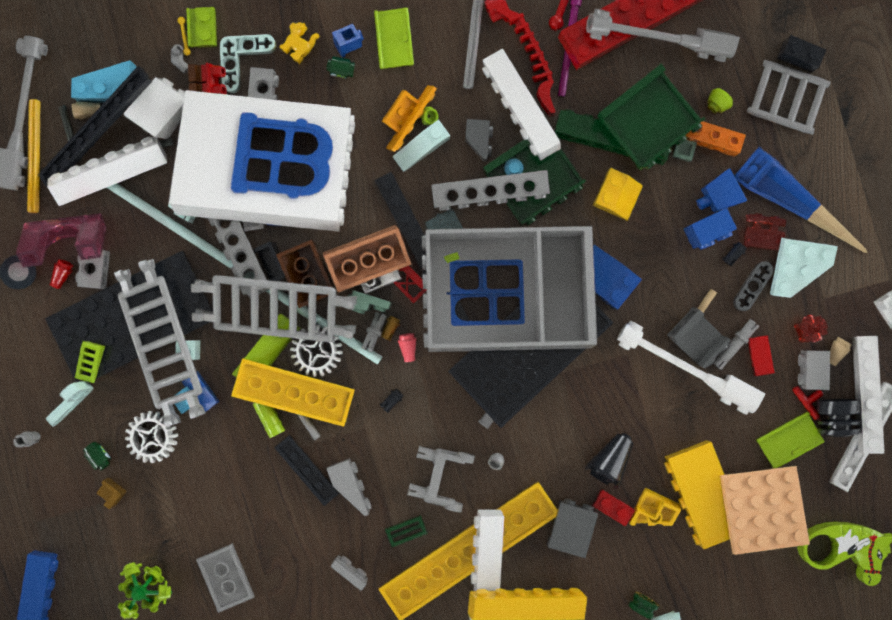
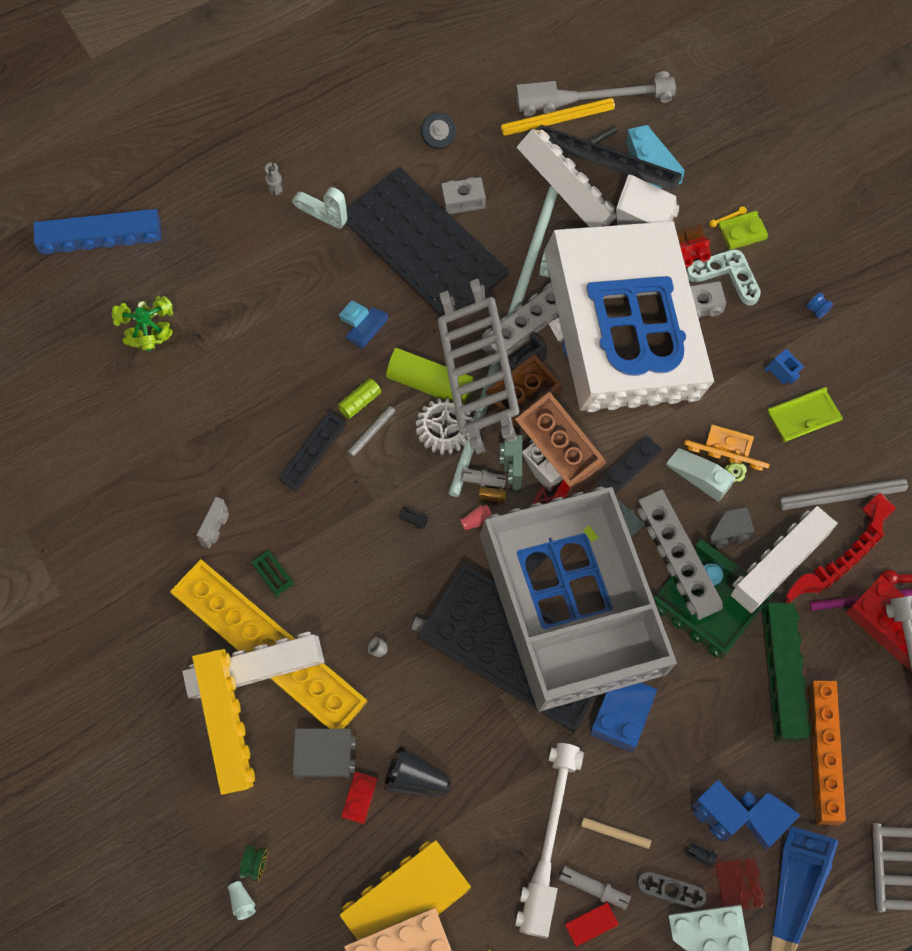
camera: 75 degrees right, 20 degrees down
clear pink arch [16,213,107,267] -> none
red cone [49,259,73,289] -> none
tan cone [72,101,101,120] -> none
lime slope [75,341,105,383] -> none
dark green brick [83,441,111,471] -> none
pearl gold panel [97,478,127,510] -> none
light grey bar [114,259,206,427] -> none
white gear [125,411,178,463] -> none
light grey arm [171,44,188,74] -> none
light aqua brick [176,340,200,360] -> none
light grey tile [196,543,255,613] -> none
yellow plate [231,358,355,427] -> none
yellow animal [279,22,319,64] -> none
dark green brick [326,56,355,79] -> none
light grey slope [326,458,372,516] -> none
light grey connector [407,446,475,512] -> none
yellow slope [593,168,643,221] -> none
dark green panel [597,64,705,171] -> none
yellow slope [629,488,681,526] -> none
dark grey panel [667,307,731,369] -> none
sand green plate [672,140,697,162] -> none
lime cone [707,88,733,113] -> none

